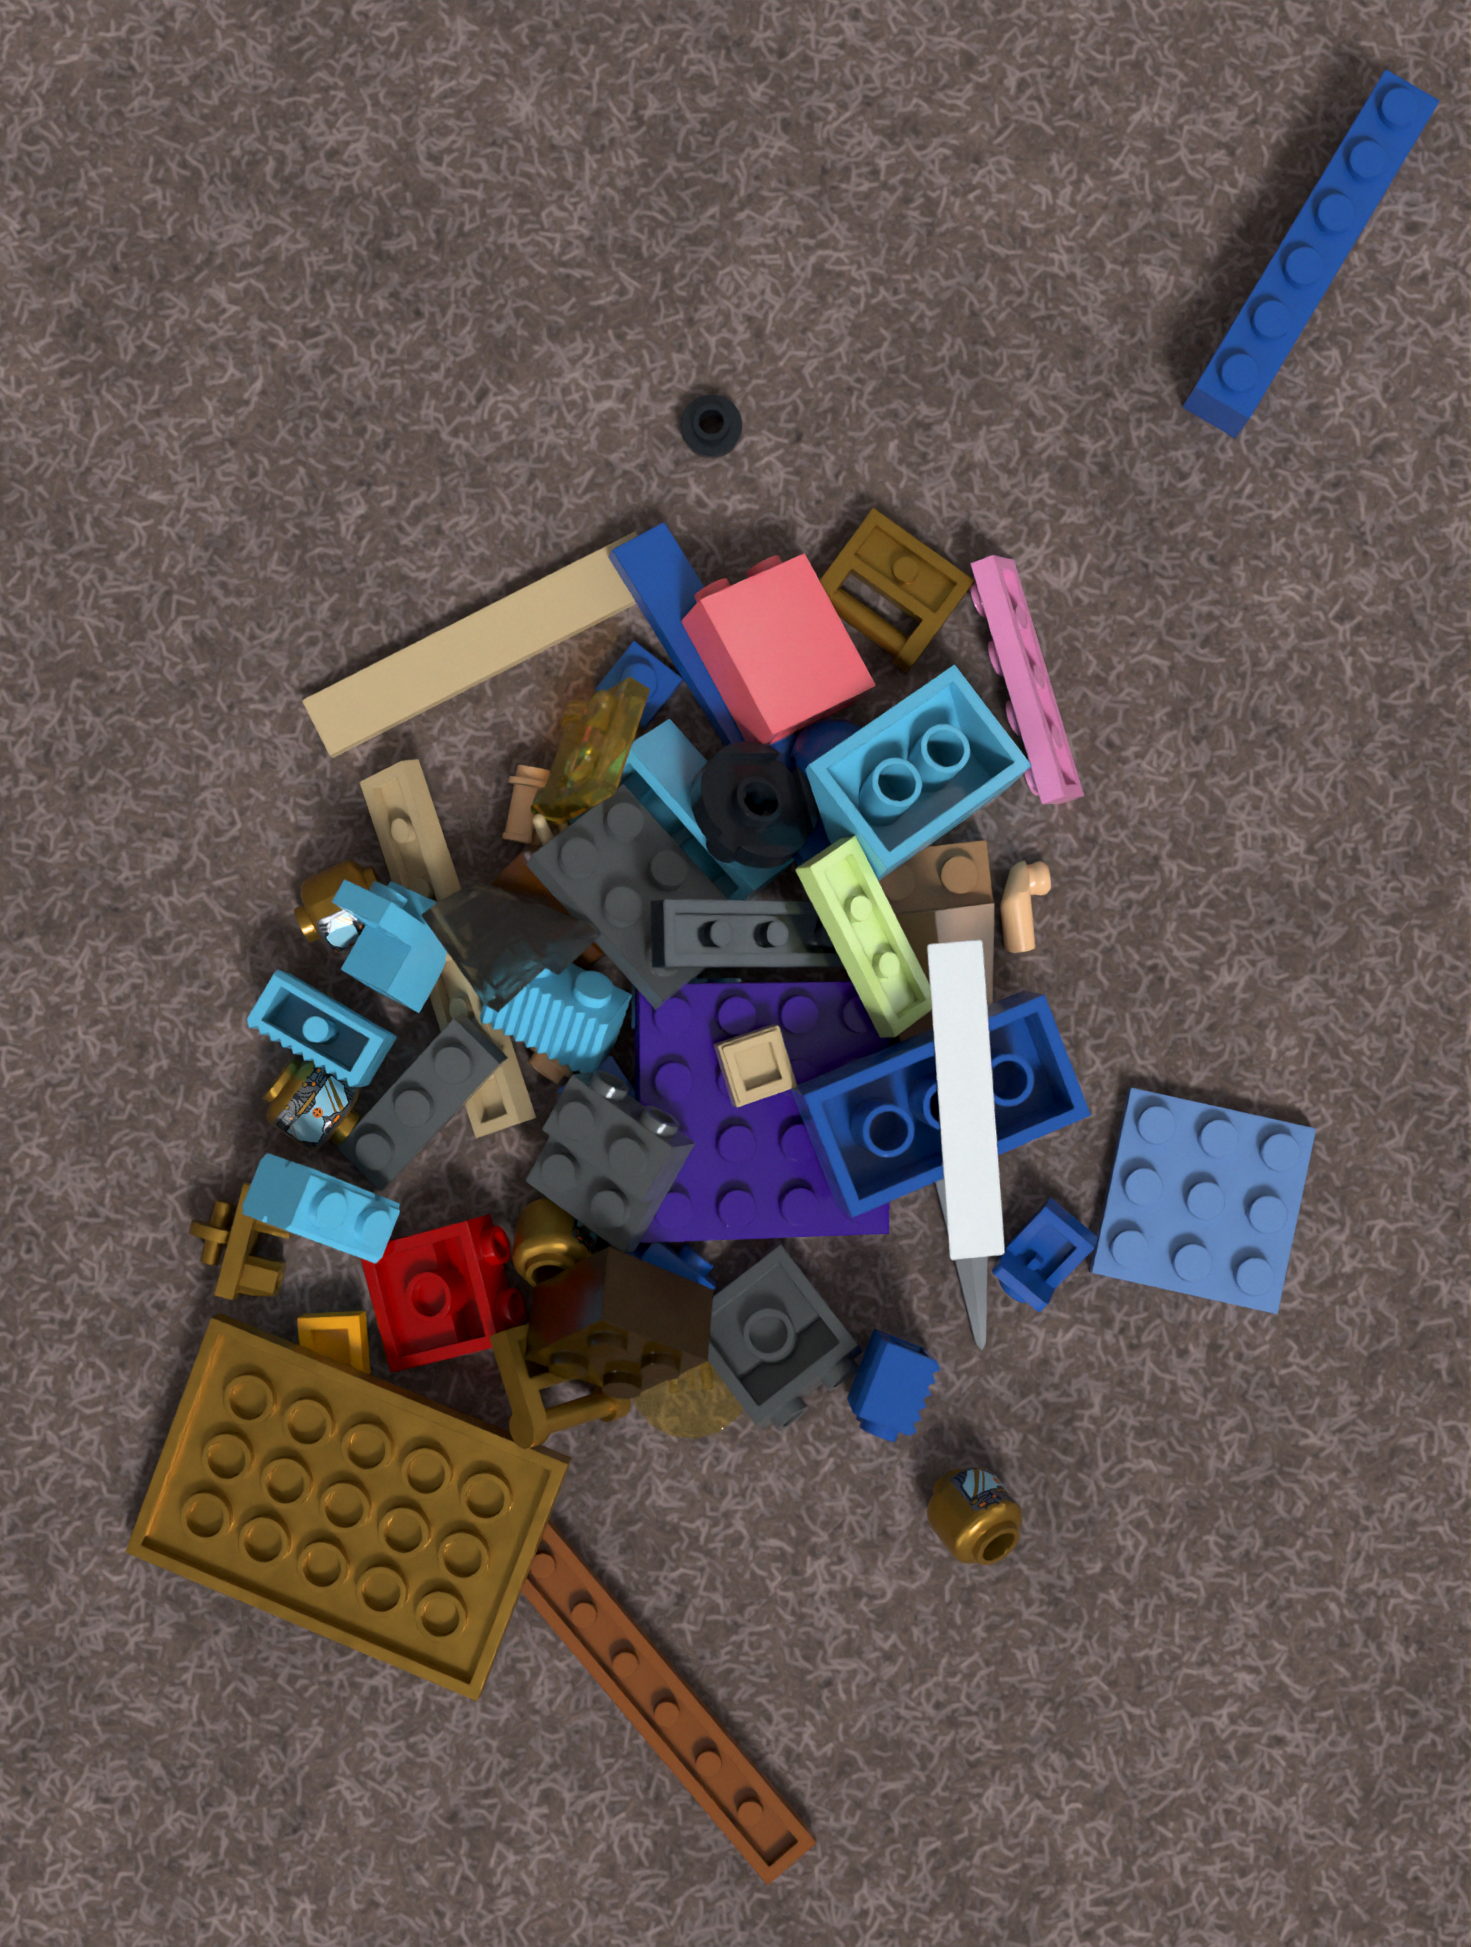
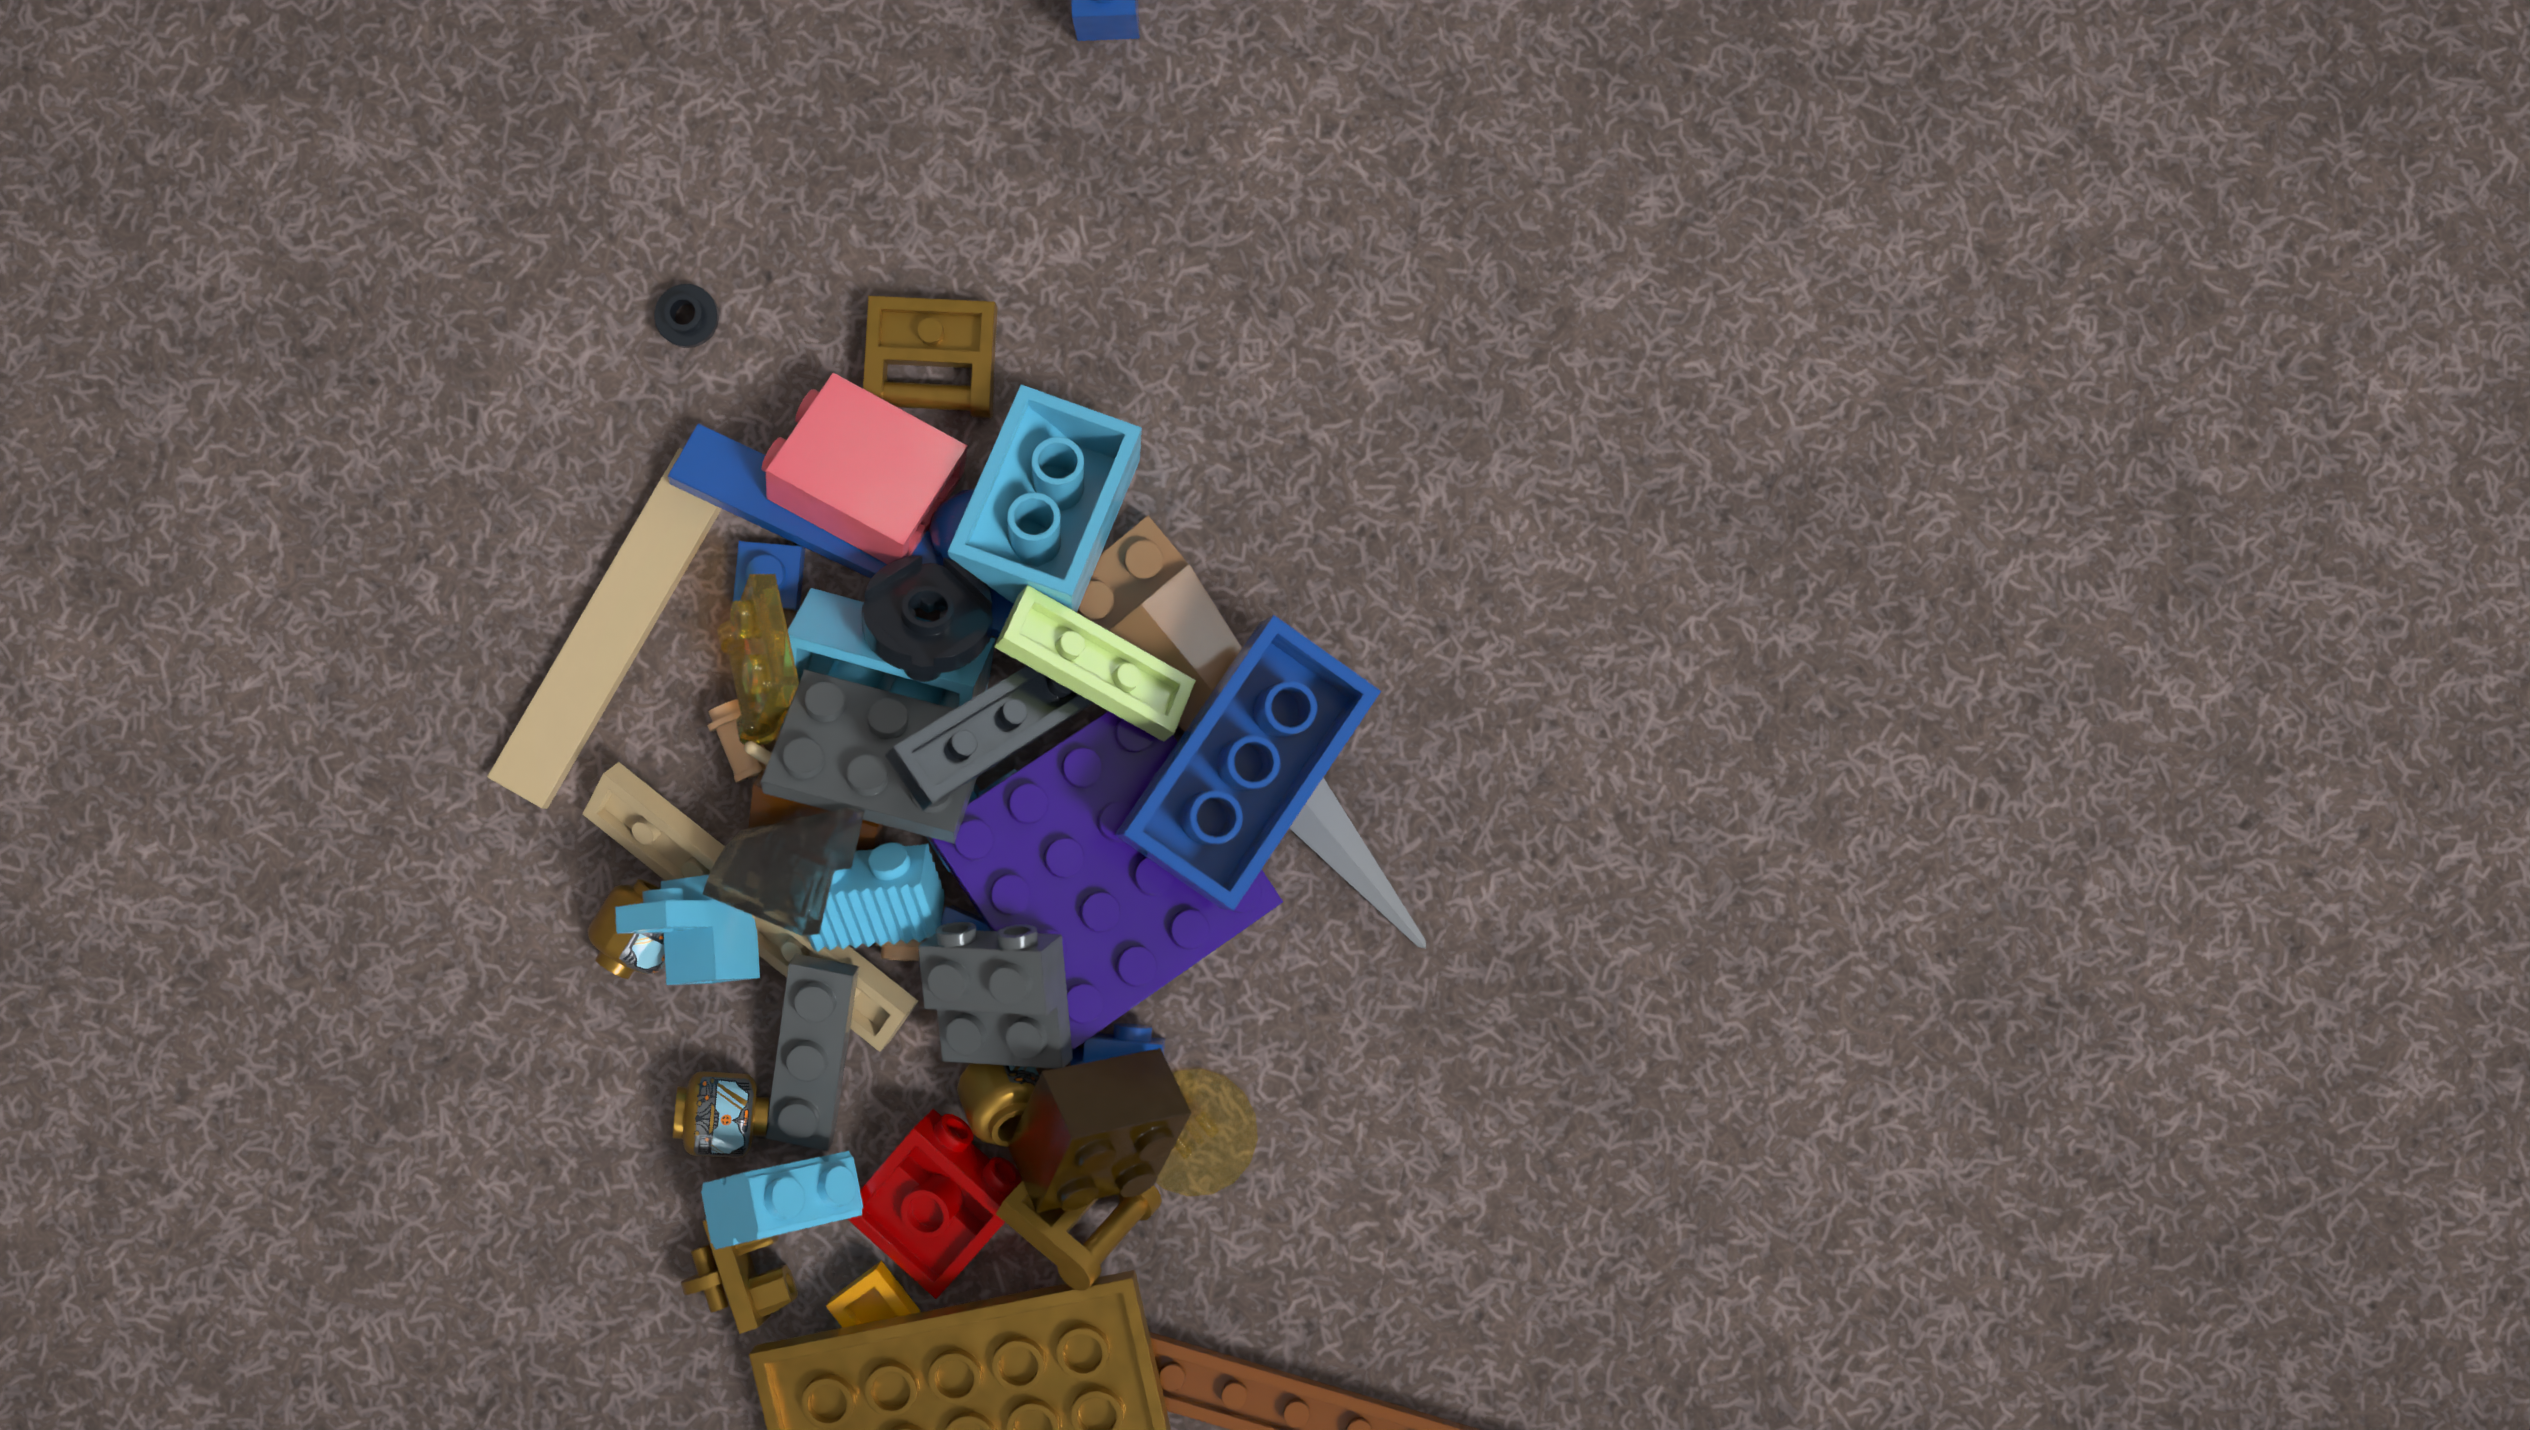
camera: 30 degrees left, 0 degrees up
medium azure brick [247,970,397,1087] -> none
dark grey plate [708,1245,863,1431] -> none
tan tile [713,1024,797,1107] -> none
blue brick [847,1328,941,1442] -> none
pearl gold head [926,1467,1022,1565] -> none
white sticker [927,940,1005,1260] -> none
bright pink plate [970,555,1084,804] -> none
blue bracket [992,1197,1099,1312] -> none
light nougat arm [1000,860,1051,953] -> none
medium blue plate [1089,1087,1316,1314] -> none

